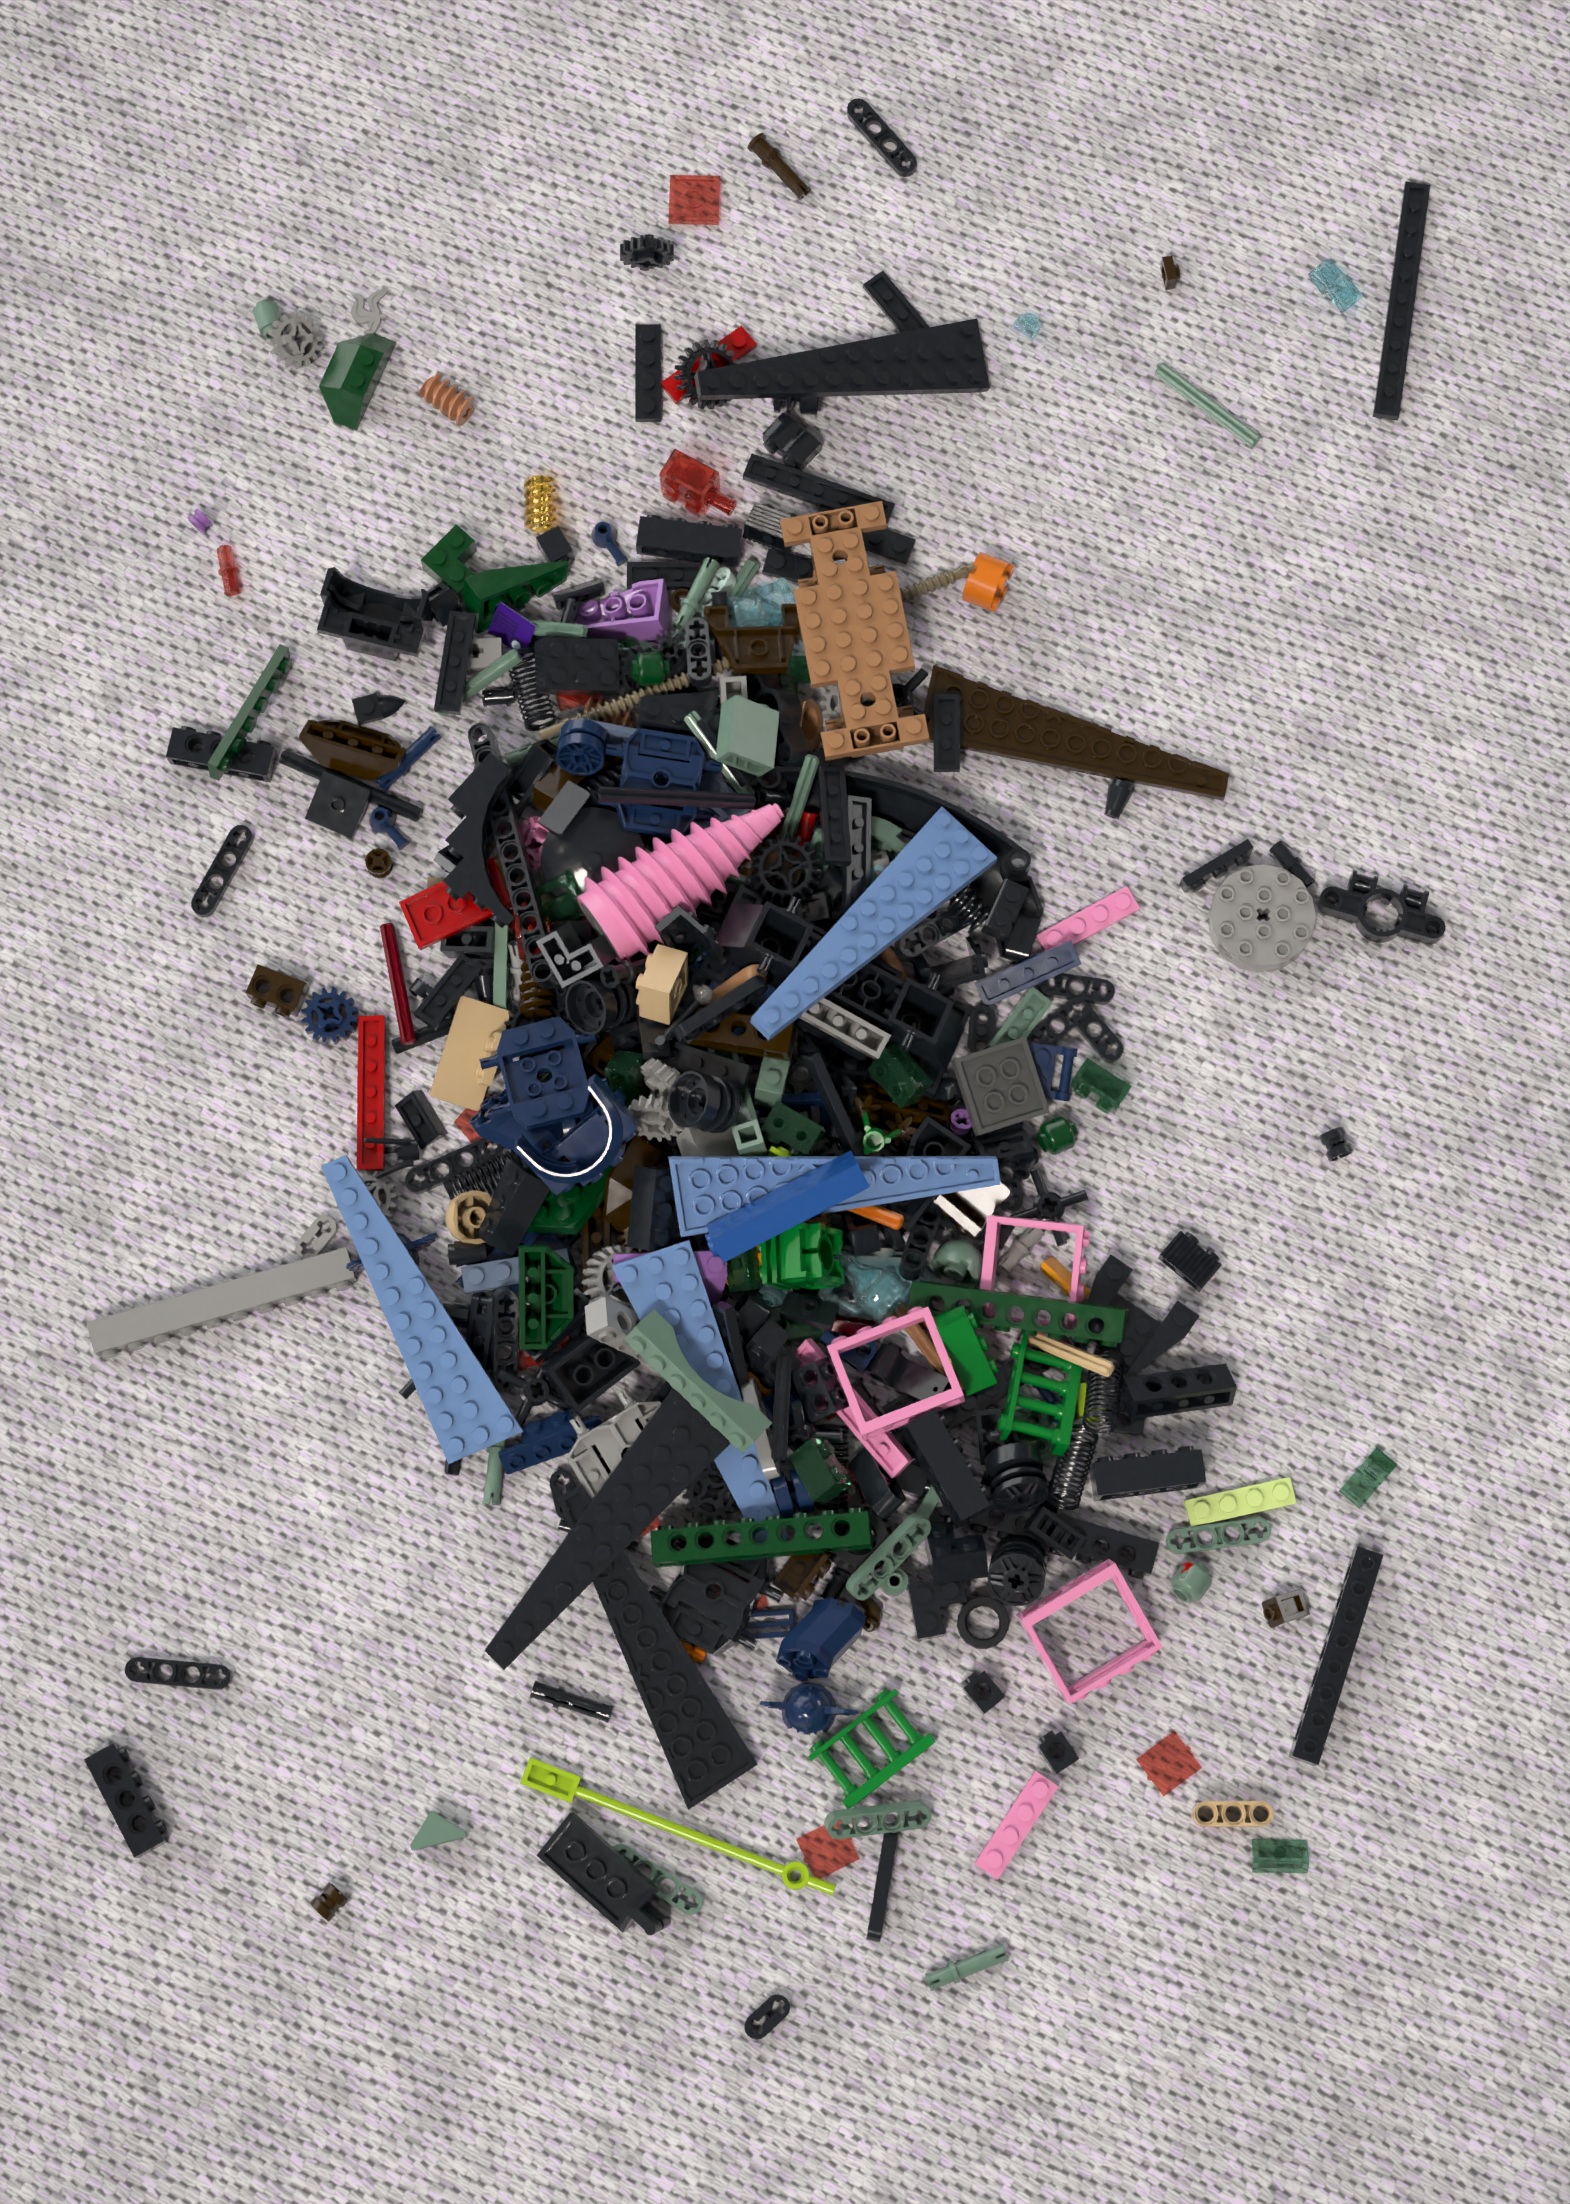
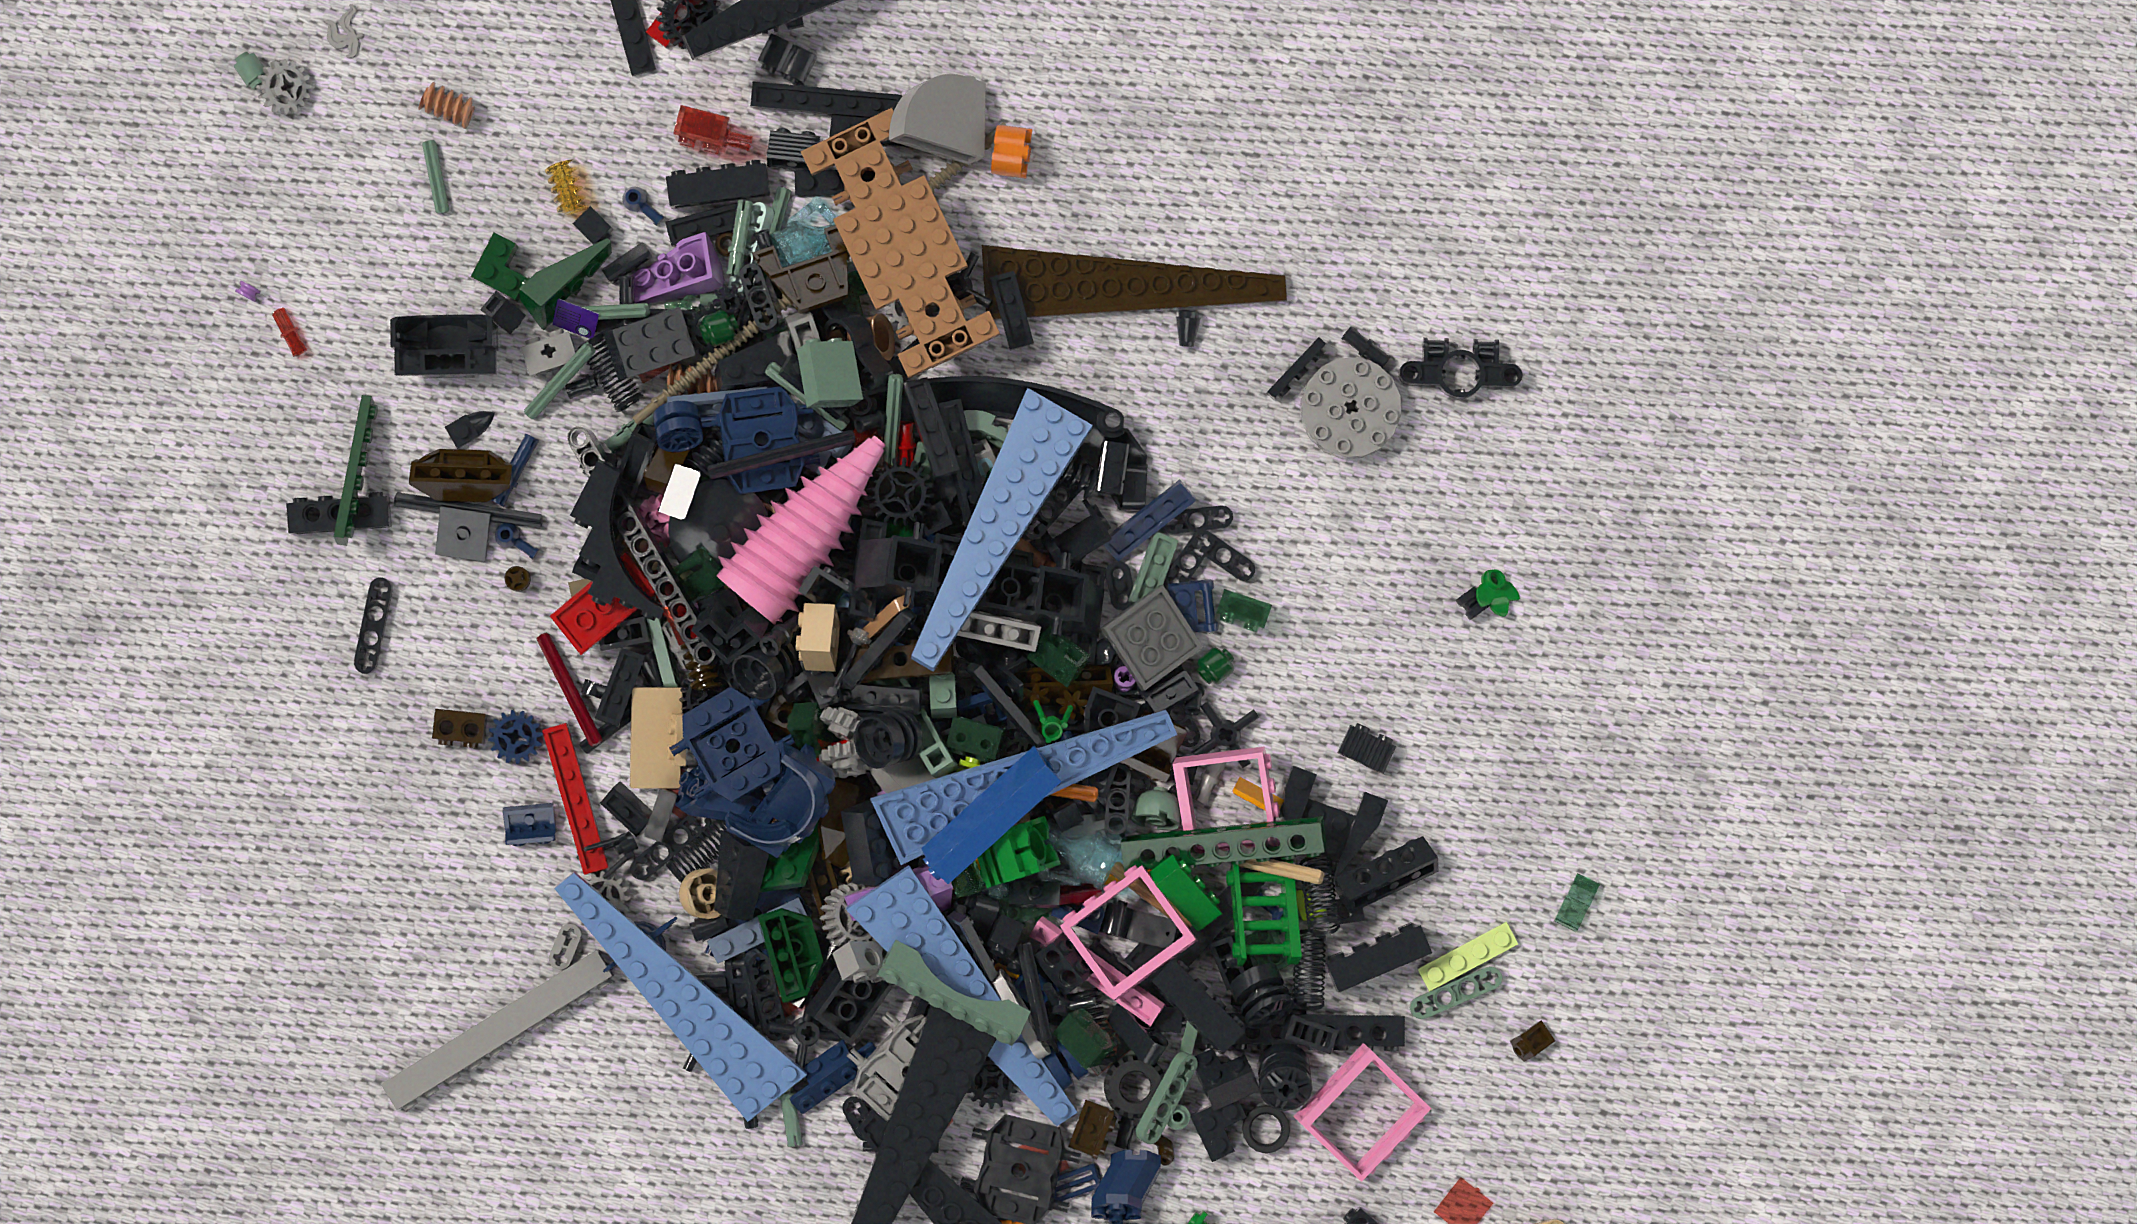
camera: 20 degrees left, 10 degrees up
dark green wedge [319,333,396,431] -> none
black plate [434,611,476,715] -> none
dark green brick [650,1508,873,1568] -> none
black brick [962,1671,1005,1715] -> none
bright pink plate [1036,886,1140,951] -> none
sand green head [1171,1561,1212,1603] -> none
black brick [1288,1546,1384,1766] -> none
none -> sand green axle [422,140,449,214]
none -> dark blue bracket [502,803,557,846]
none -> black slope [644,789,677,842]
none -> light grey brick [889,74,986,164]
none -> green plate [1476,569,1520,617]

